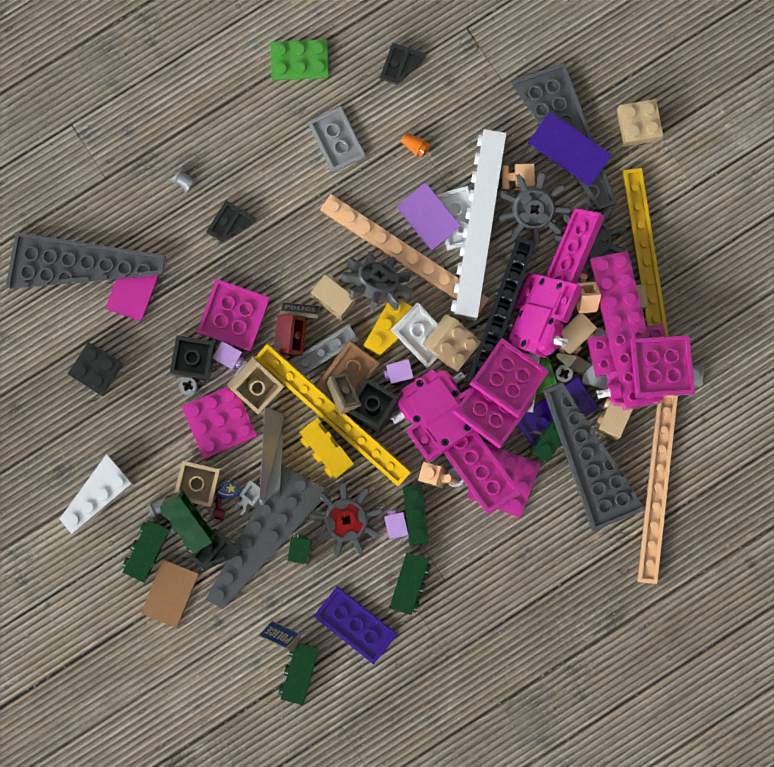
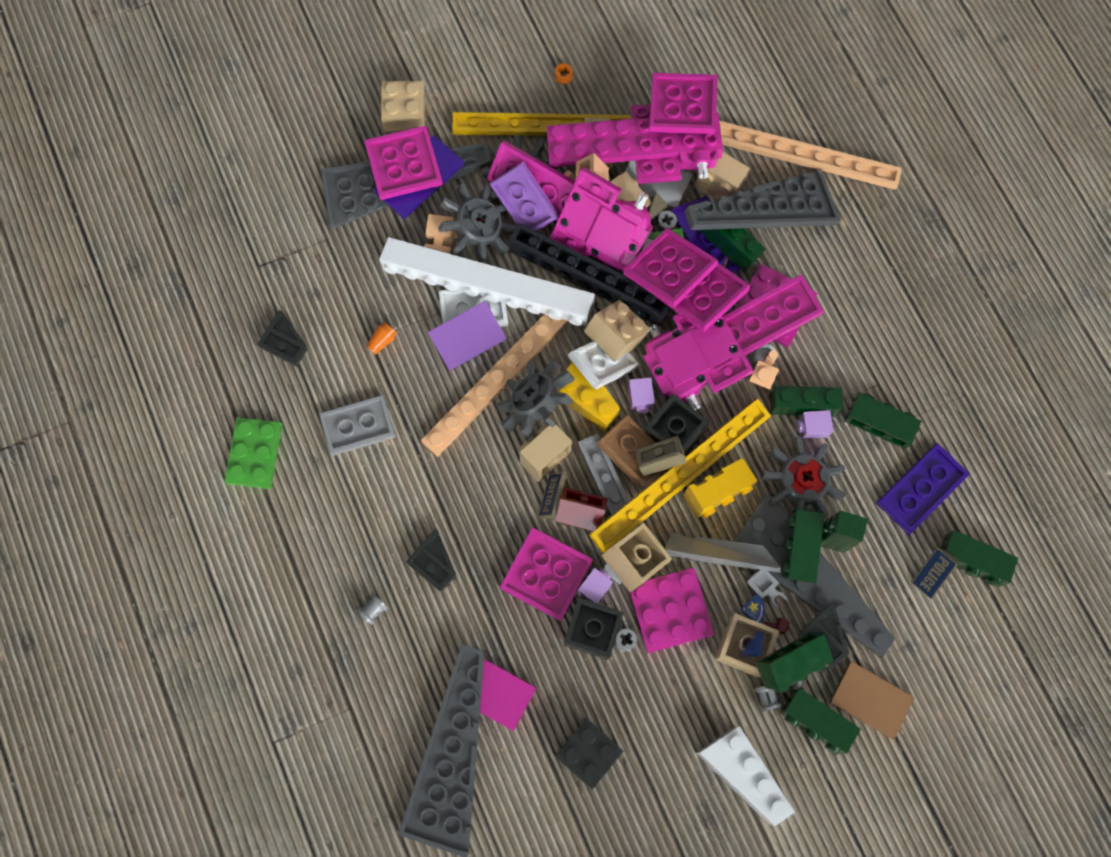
camera: 85 degrees left, 10 degrees down
none -> dark pink plate [364,125,443,200]
none -> medium lavender tile [489,161,560,231]
none -> orange bush [555,63,573,84]
none -> clear blue slope [739,631,763,658]
none -> dark green brick [781,509,825,583]

